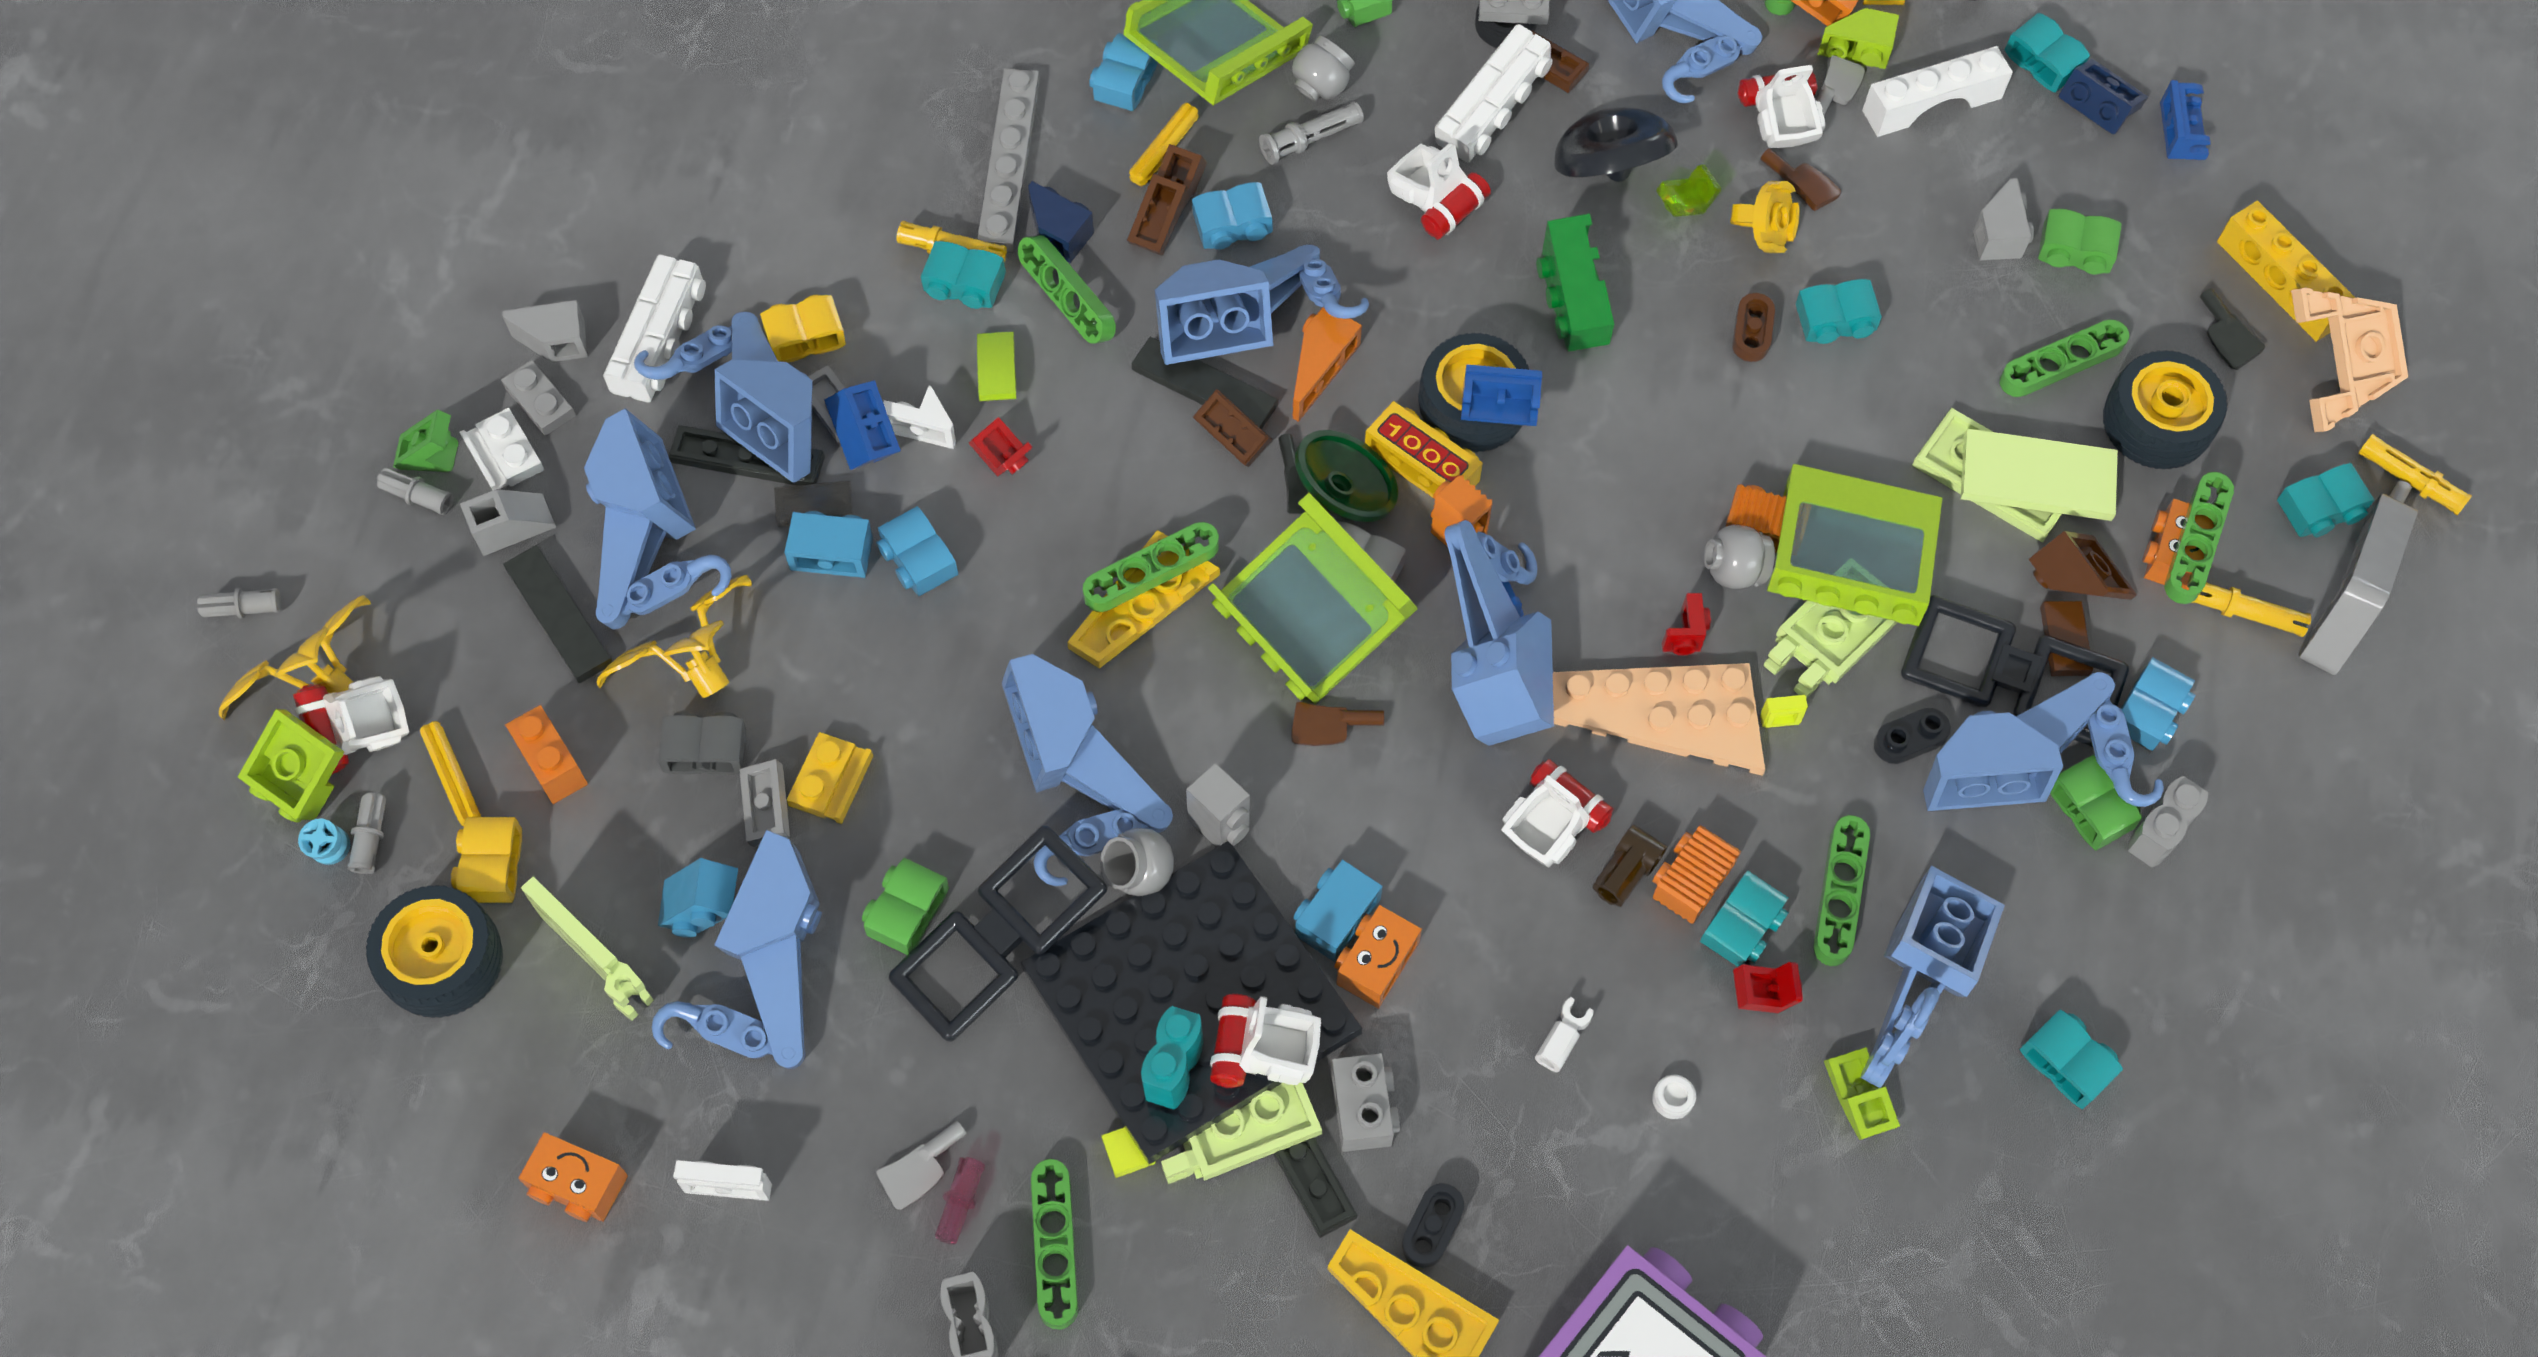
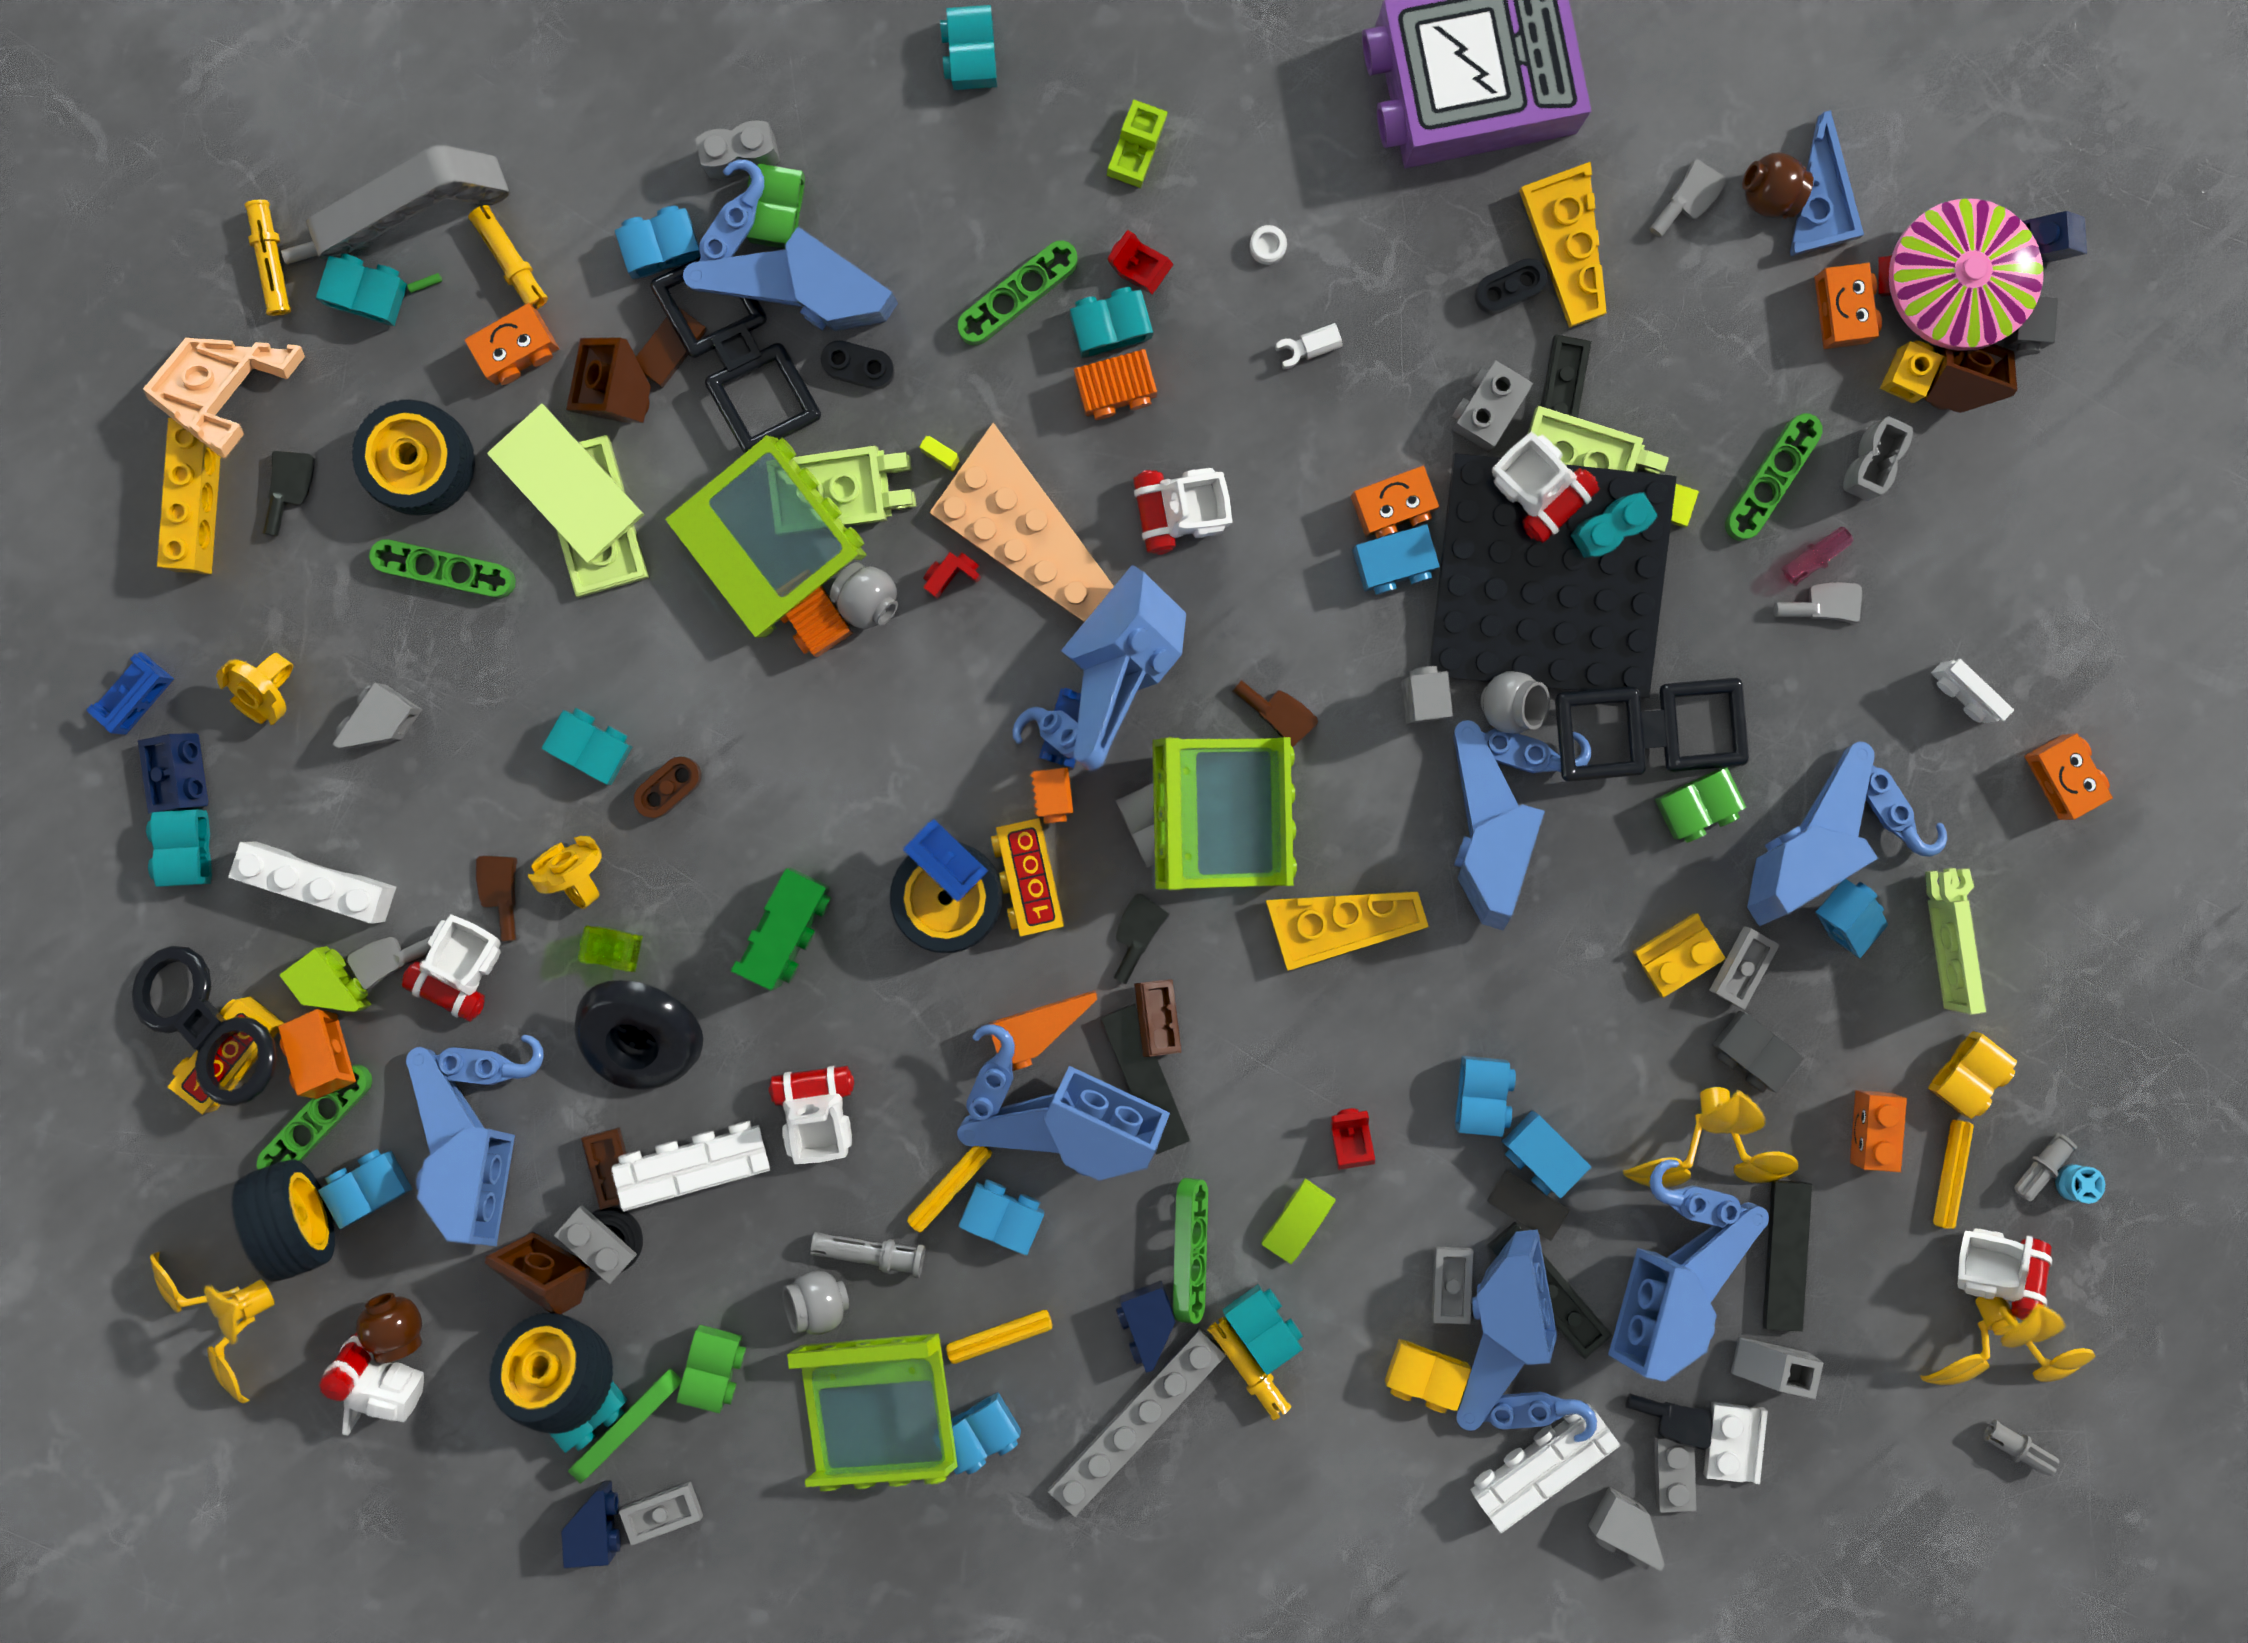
camera: 140 degrees left, 25 degrees up
lime plate [237,709,344,822] -> none
wheel [366,885,503,1018] -> none
light grey axle [377,468,454,515] -> none
bright green slope [393,409,458,472] -> none
blue hinge [824,380,901,470] -> none
white slope [883,386,956,449] -> none
bright green beam [1083,522,1219,612] -> none
reddish brown slope [1127,144,1207,256] -> none
dark green dish [1295,430,1398,522] -> none
dark brown piece [1593,824,1668,907] -> none
medium blue slope [1860,866,2005,1088] -> none
bright green brick [2038,209,2121,274] -> none
bright green beam [2164,472,2234,604] -> none
none -> yellow tile [216,653,294,725]
none -> bright green piece [407,273,442,293]
none -> yellow axle [907,1146,992,1233]
none -> black piece [1626,1393,1711,1450]

